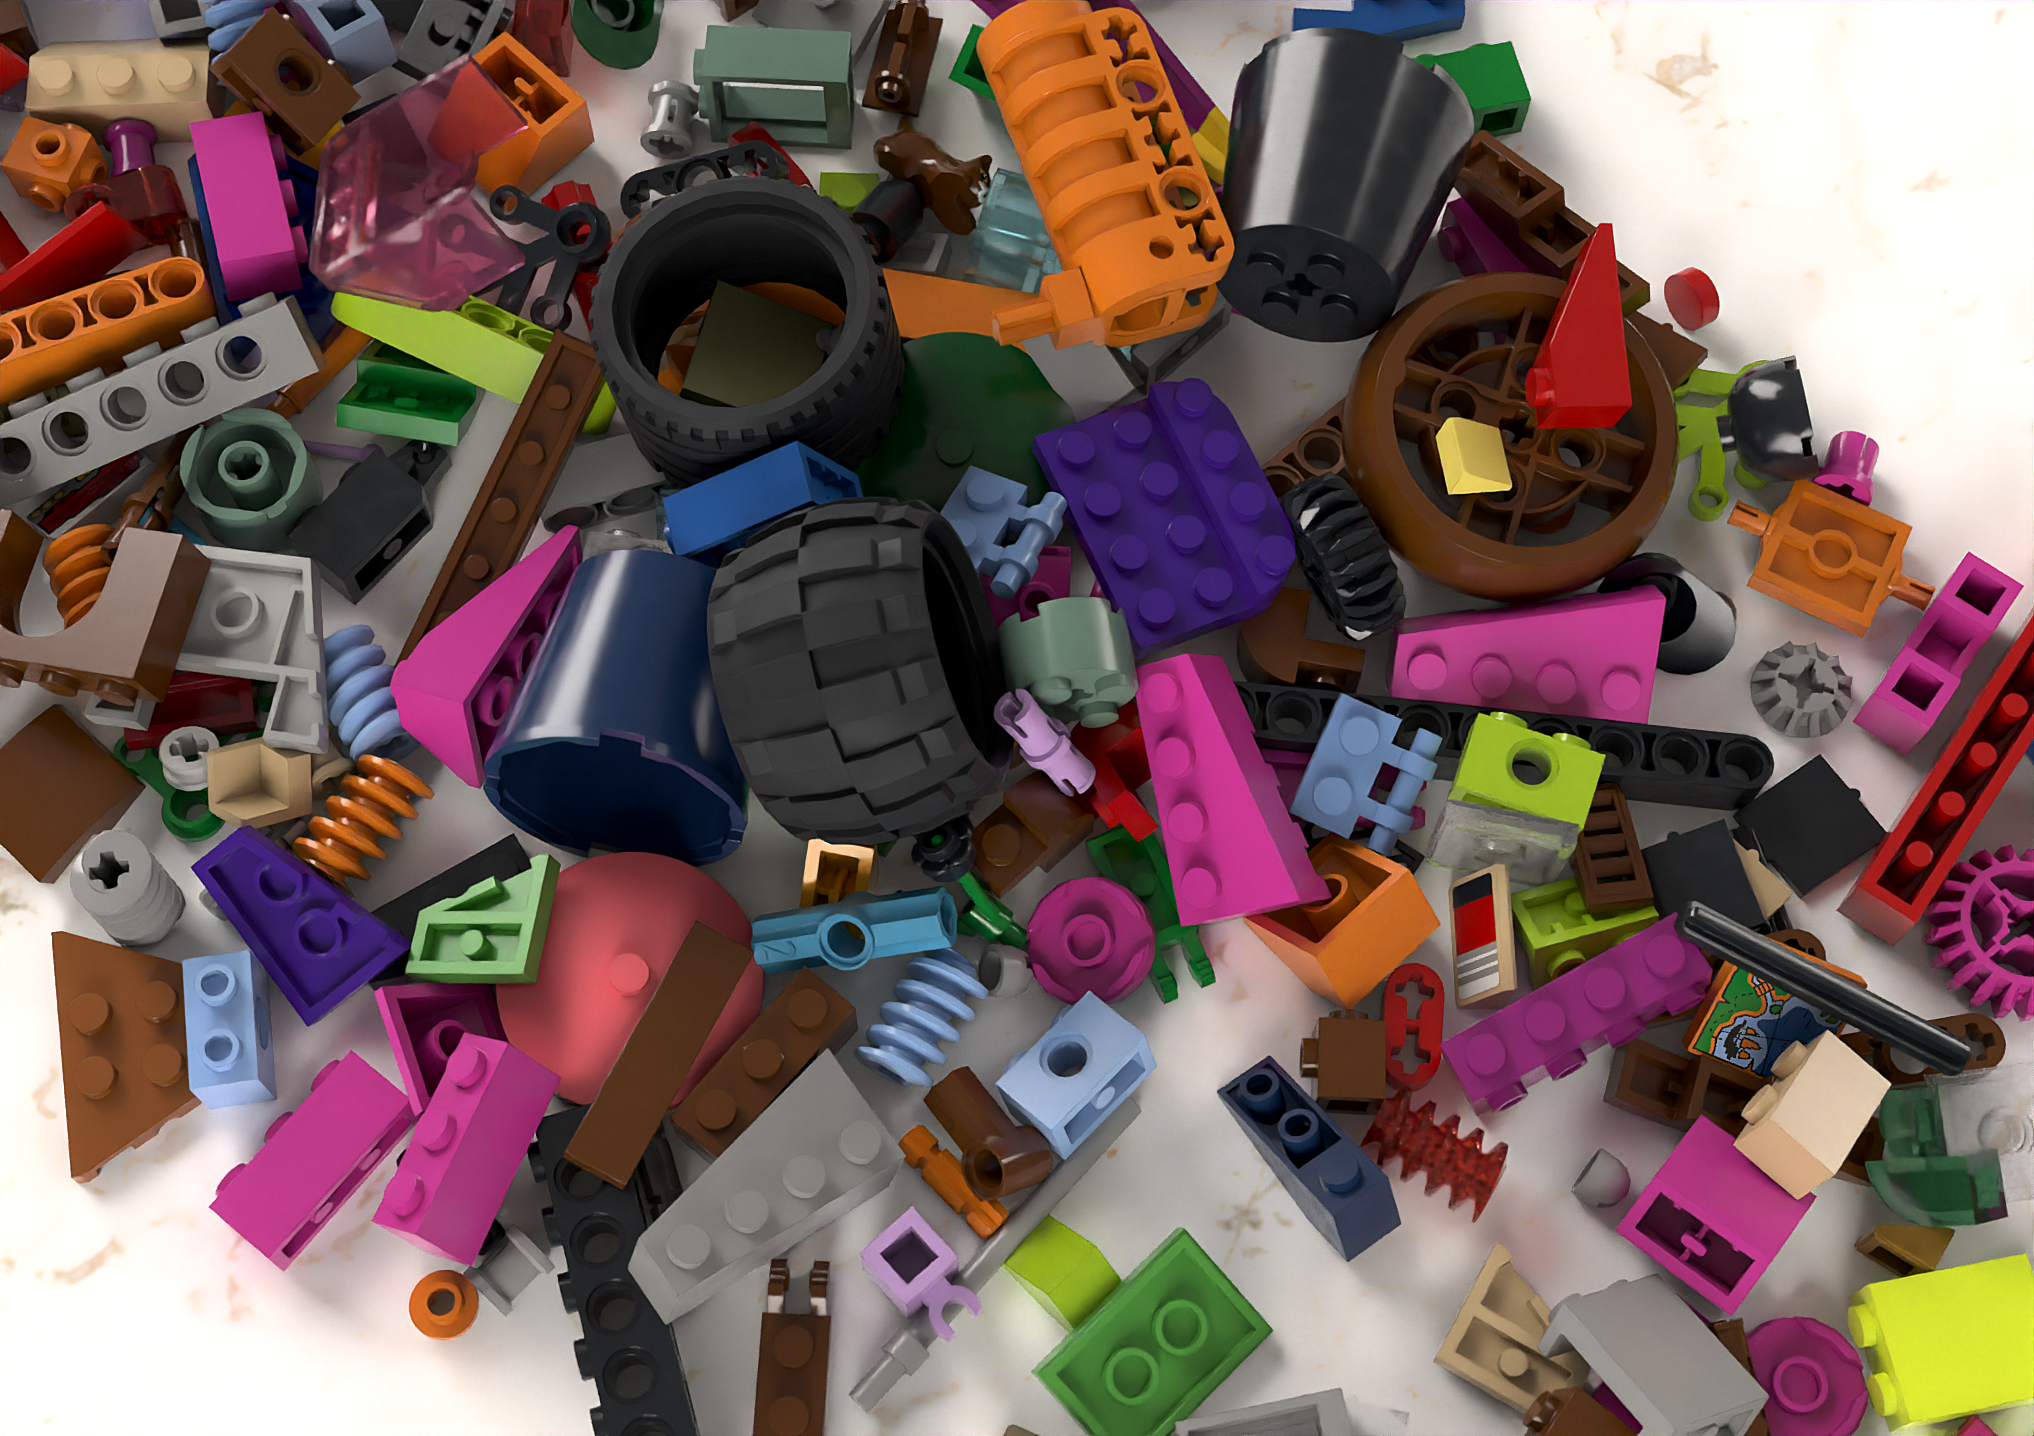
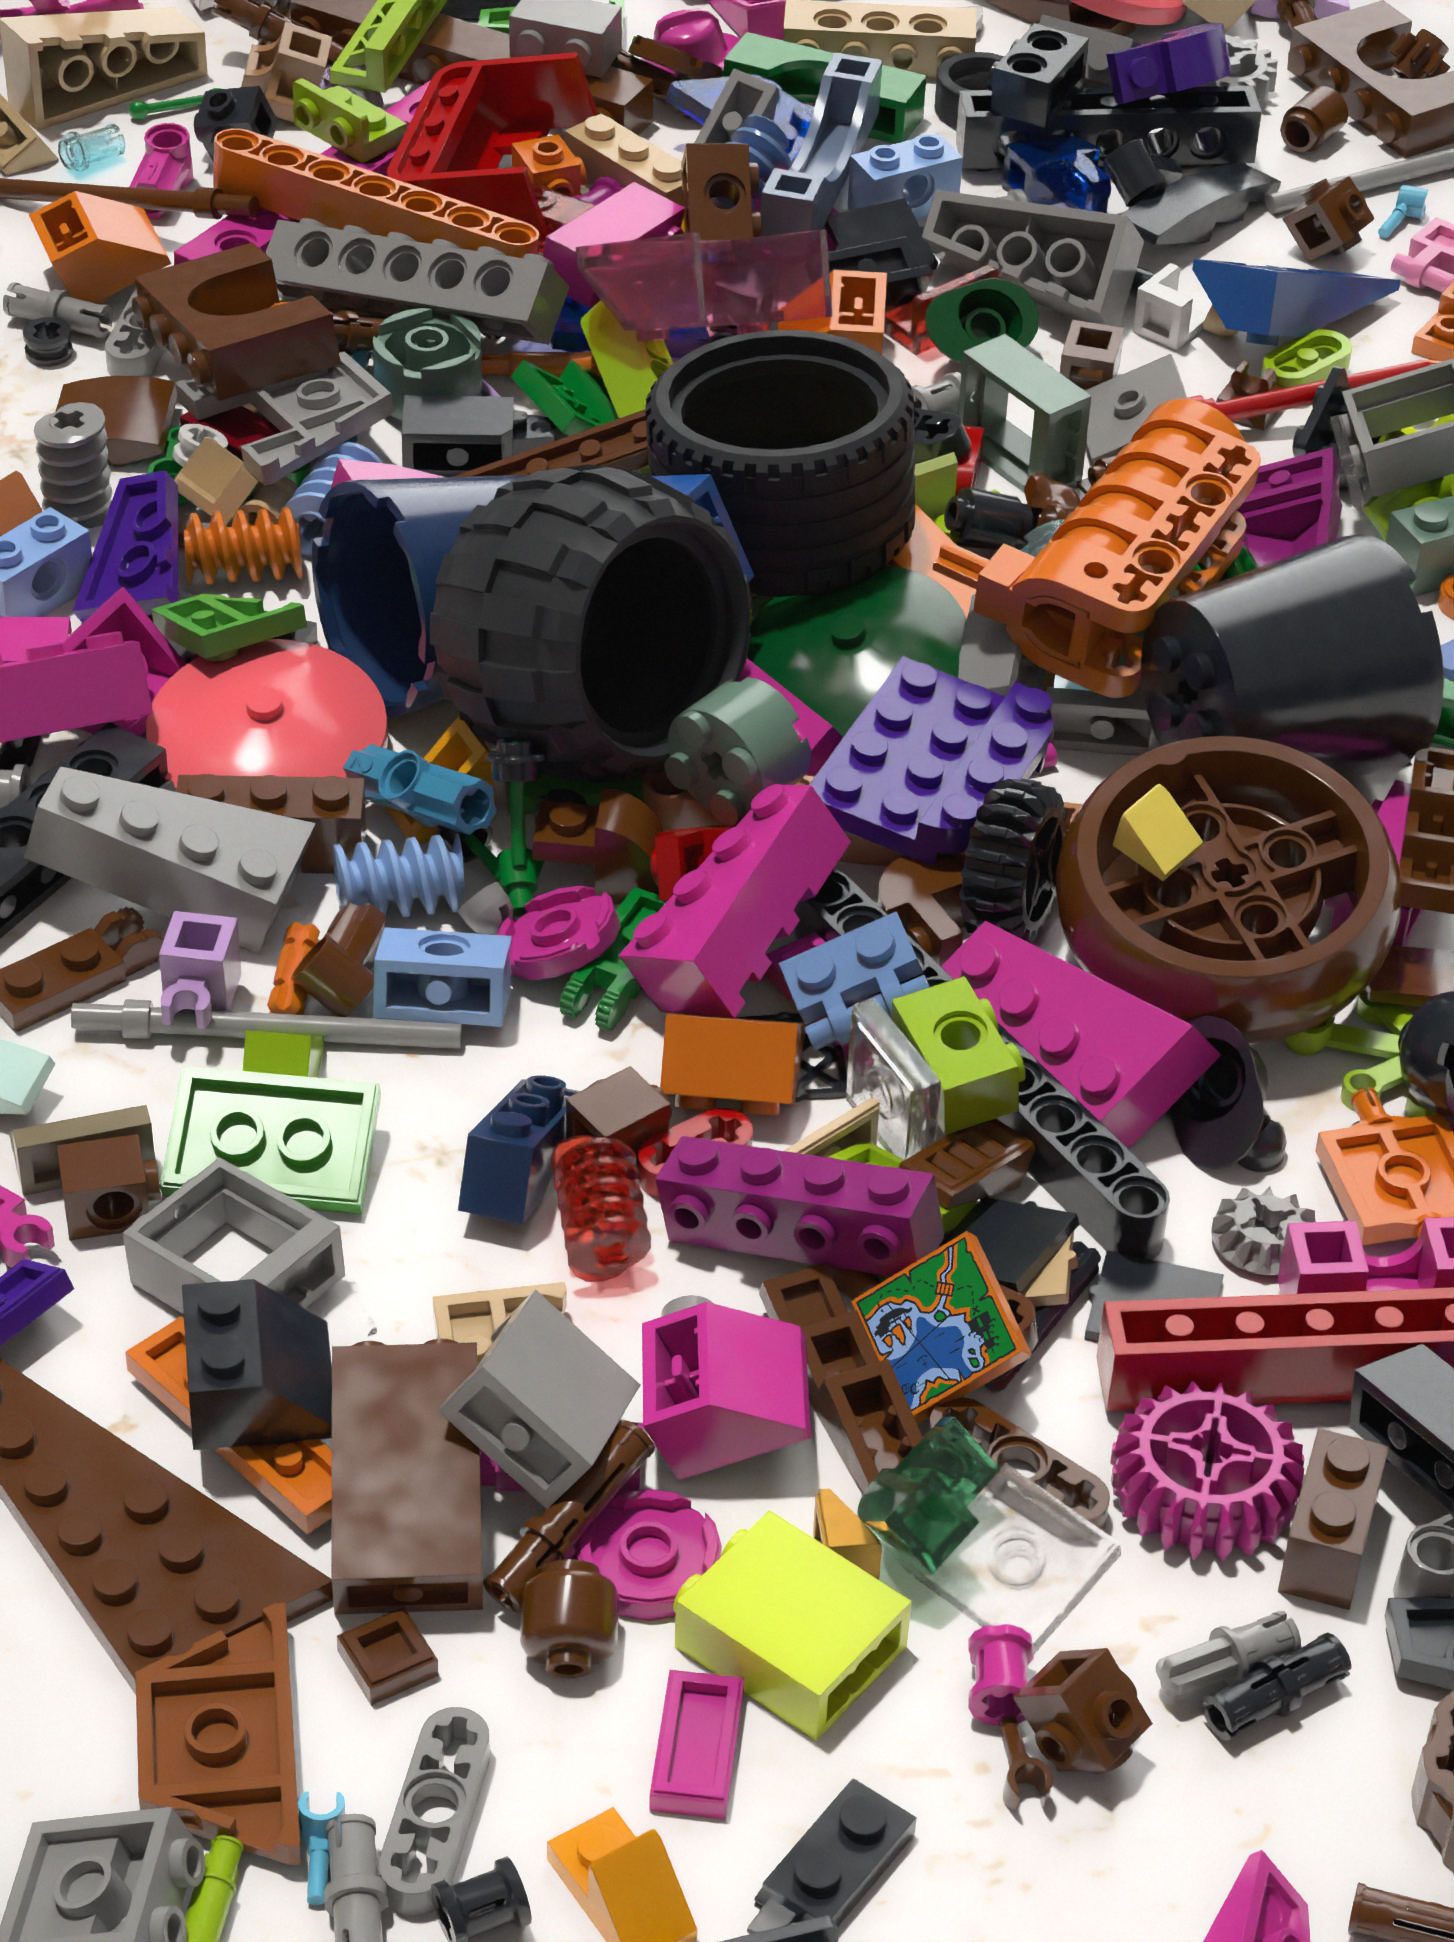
camera: 50 degrees right, 25 degrees down
reddish brown tile [562,920,755,1190] -> none
medium blue plate [940,465,1068,599] -> none
lavender pin [993,689,1096,796] -> none
red slope [1526,223,1632,429] -> none
black axle [1674,901,1972,1077] -> none
tan brick [1733,1029,1891,1200] -> none

